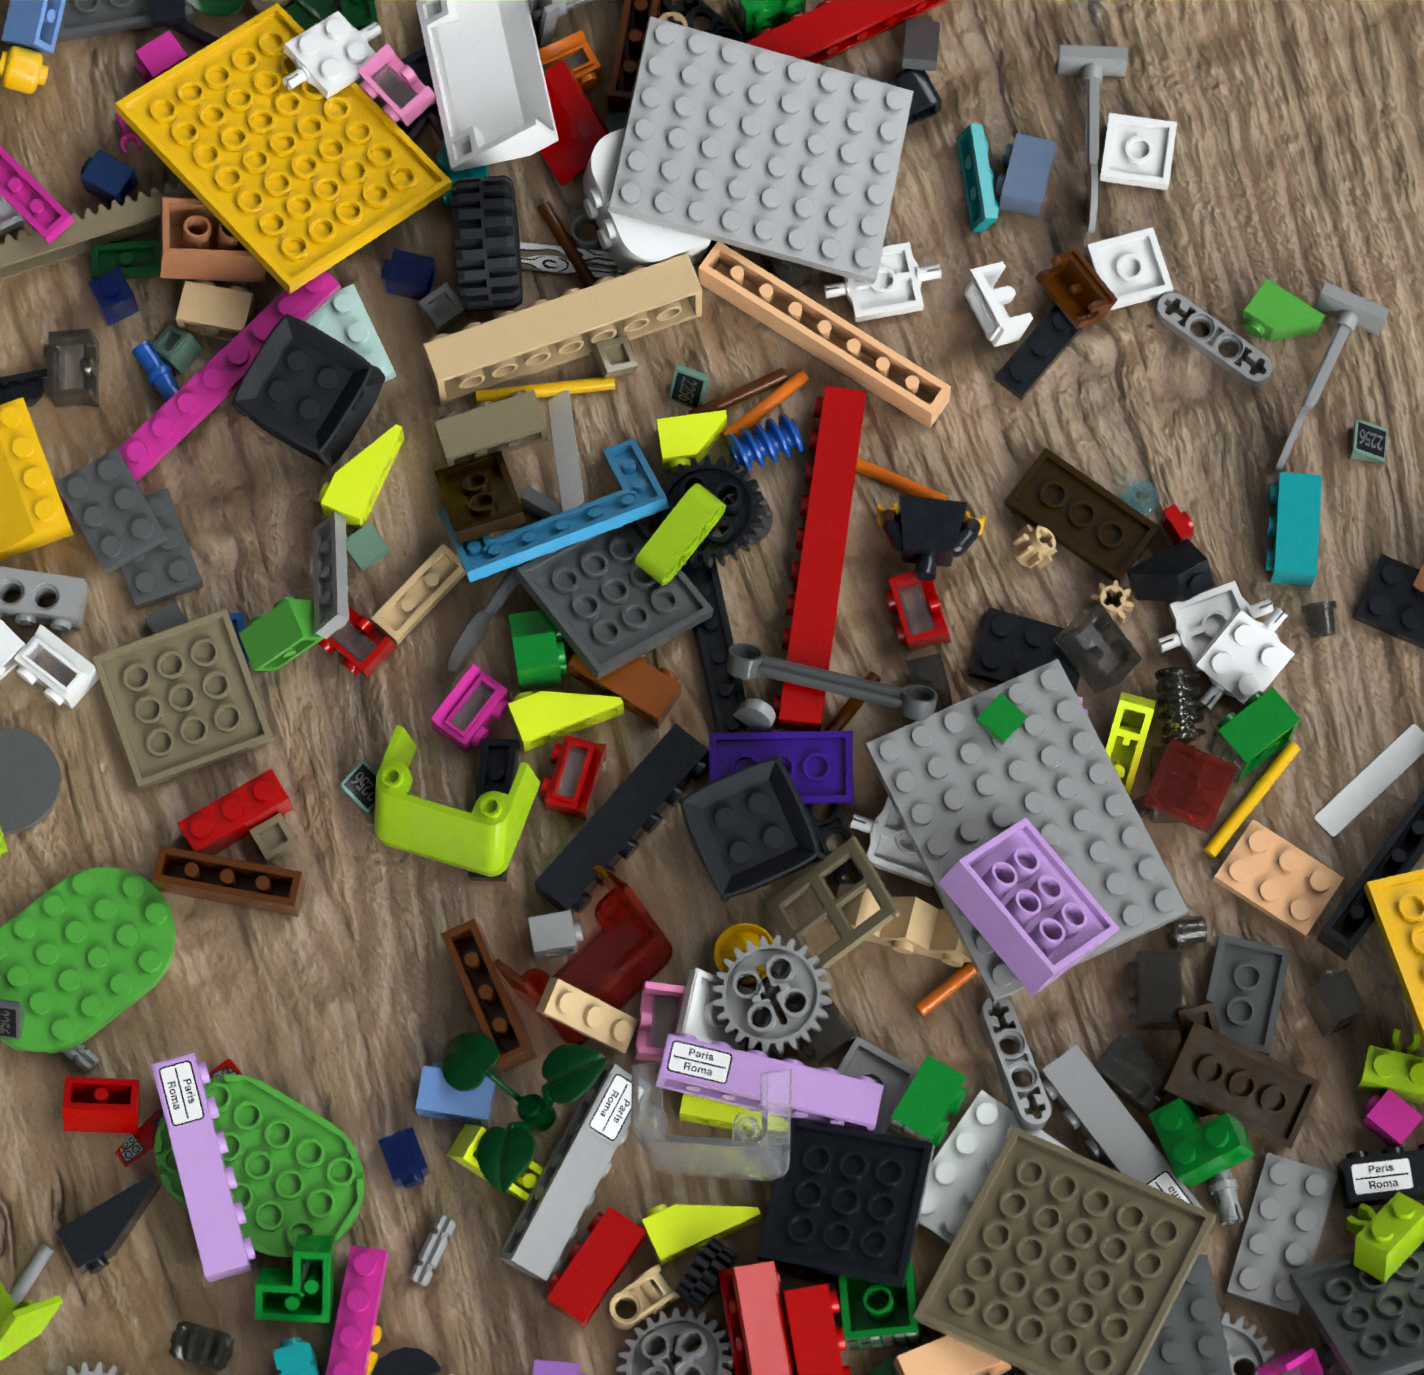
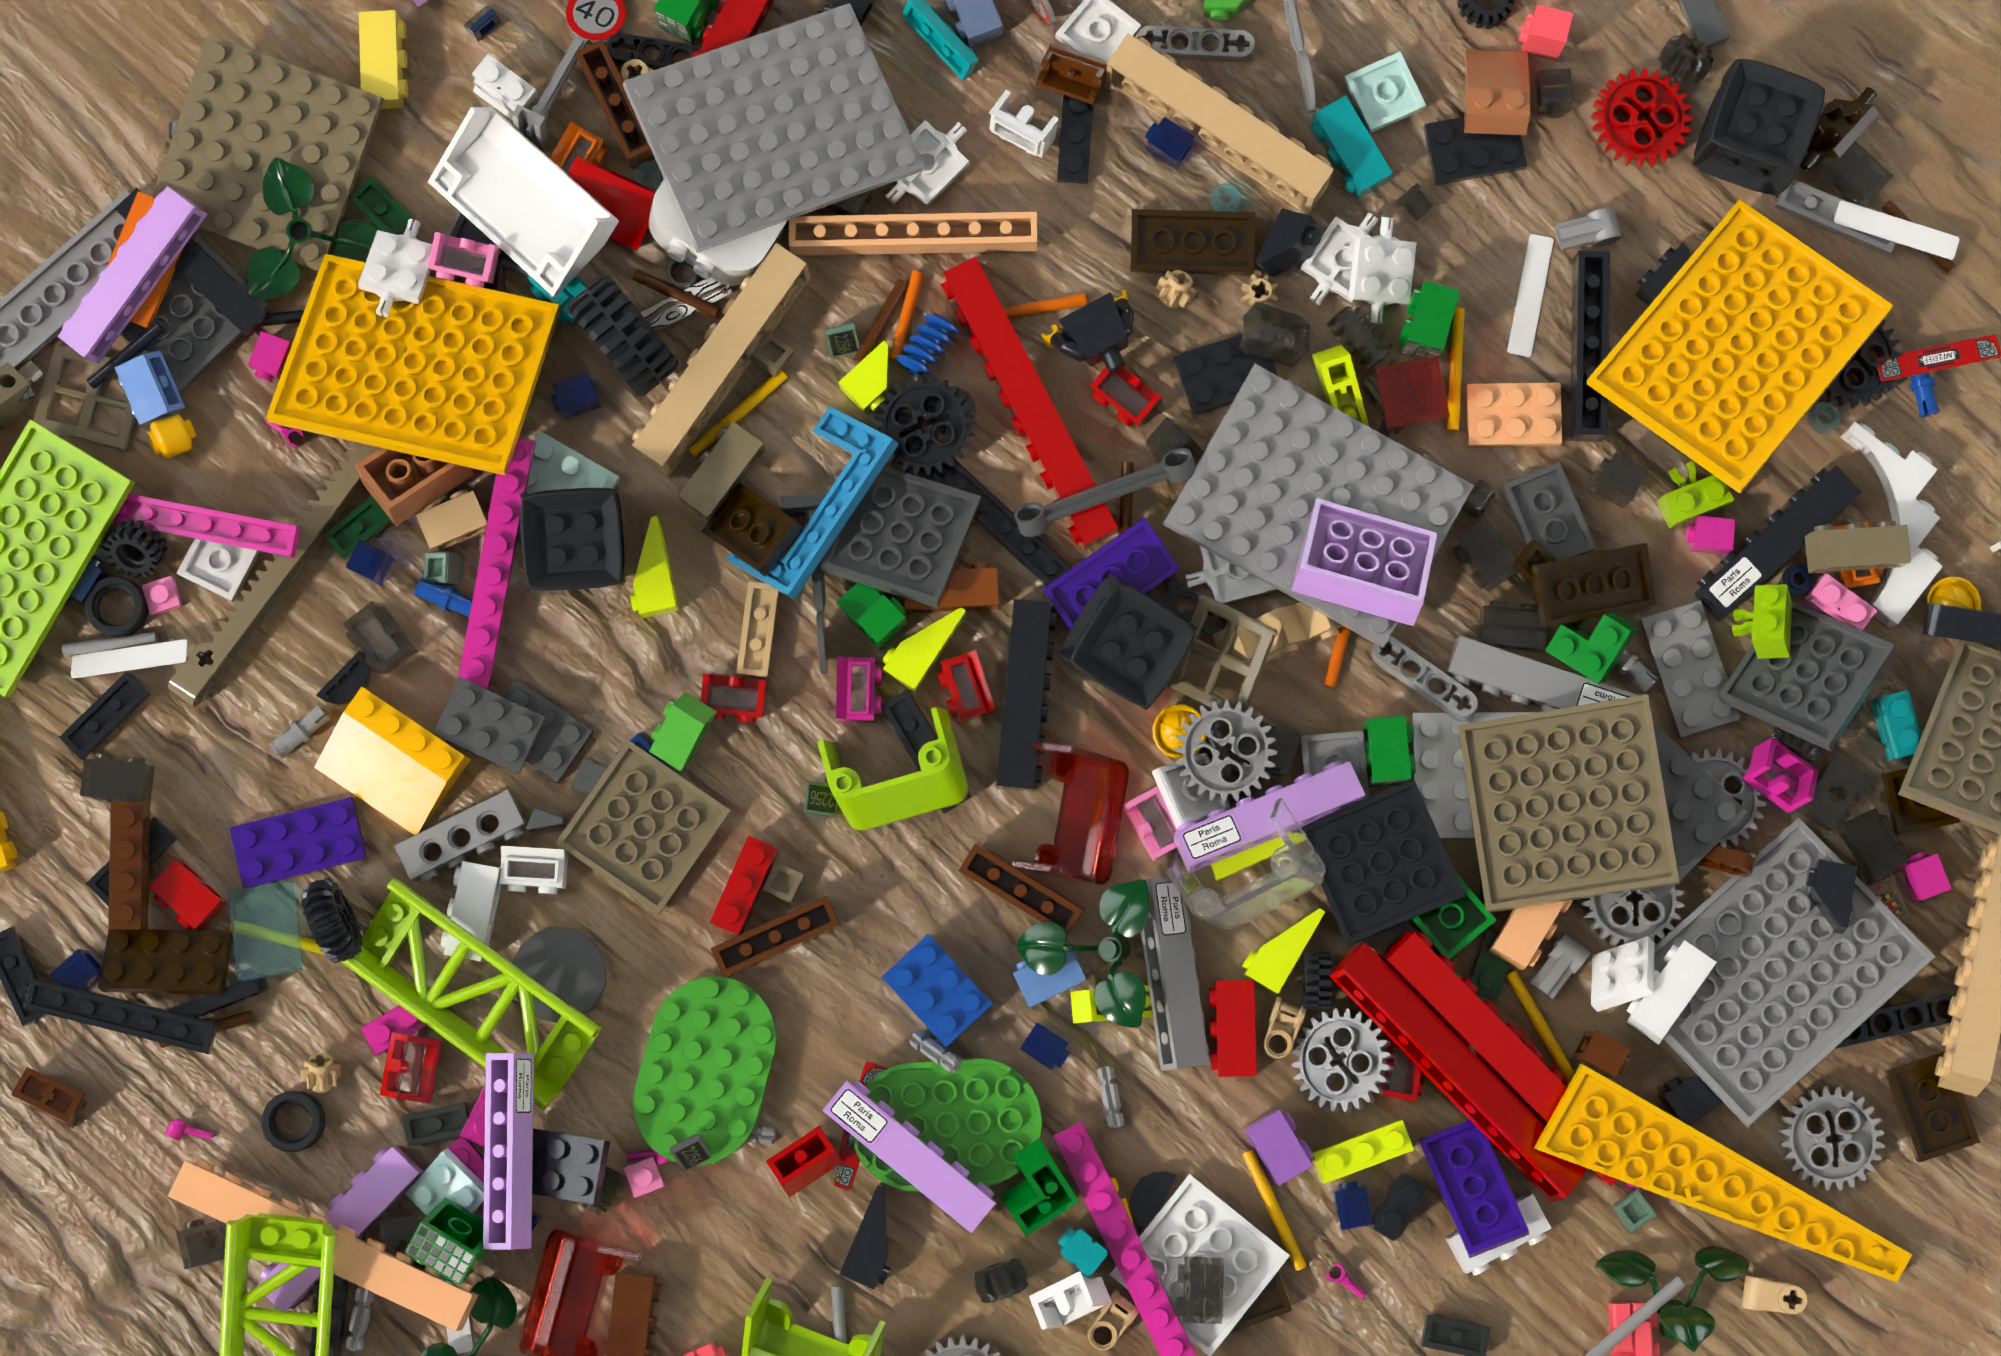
camera: 30 degrees left, 10 degrees up
dark blue brick [80,149,138,206] -> none
light grey plate [312,511,349,639] -> none
sand green tile [346,522,391,572] -> none
light grey plate [418,283,467,333] -> none
light grey brick [528,910,583,961] -> none
tan plate [536,977,639,1054] -> none
white sticker [548,389,584,512] -> none
lime beam [635,483,726,586] -> none
light grey tile [733,698,776,732] -> none
green tile [976,693,1028,745] -> none
red plate [1160,504,1194,545] -> none
slope [1349,419,1388,464] -> none
none -> dark grey slope [526,807,568,832]
none -> blue brick [882,934,993,1048]
none -> light grey axle [909,1030,962,1073]
none -> tan brick [1106,33,1334,215]
none -> clear blue brick [1145,117,1195,170]
none -> light aqua plate [1344,52,1426,134]

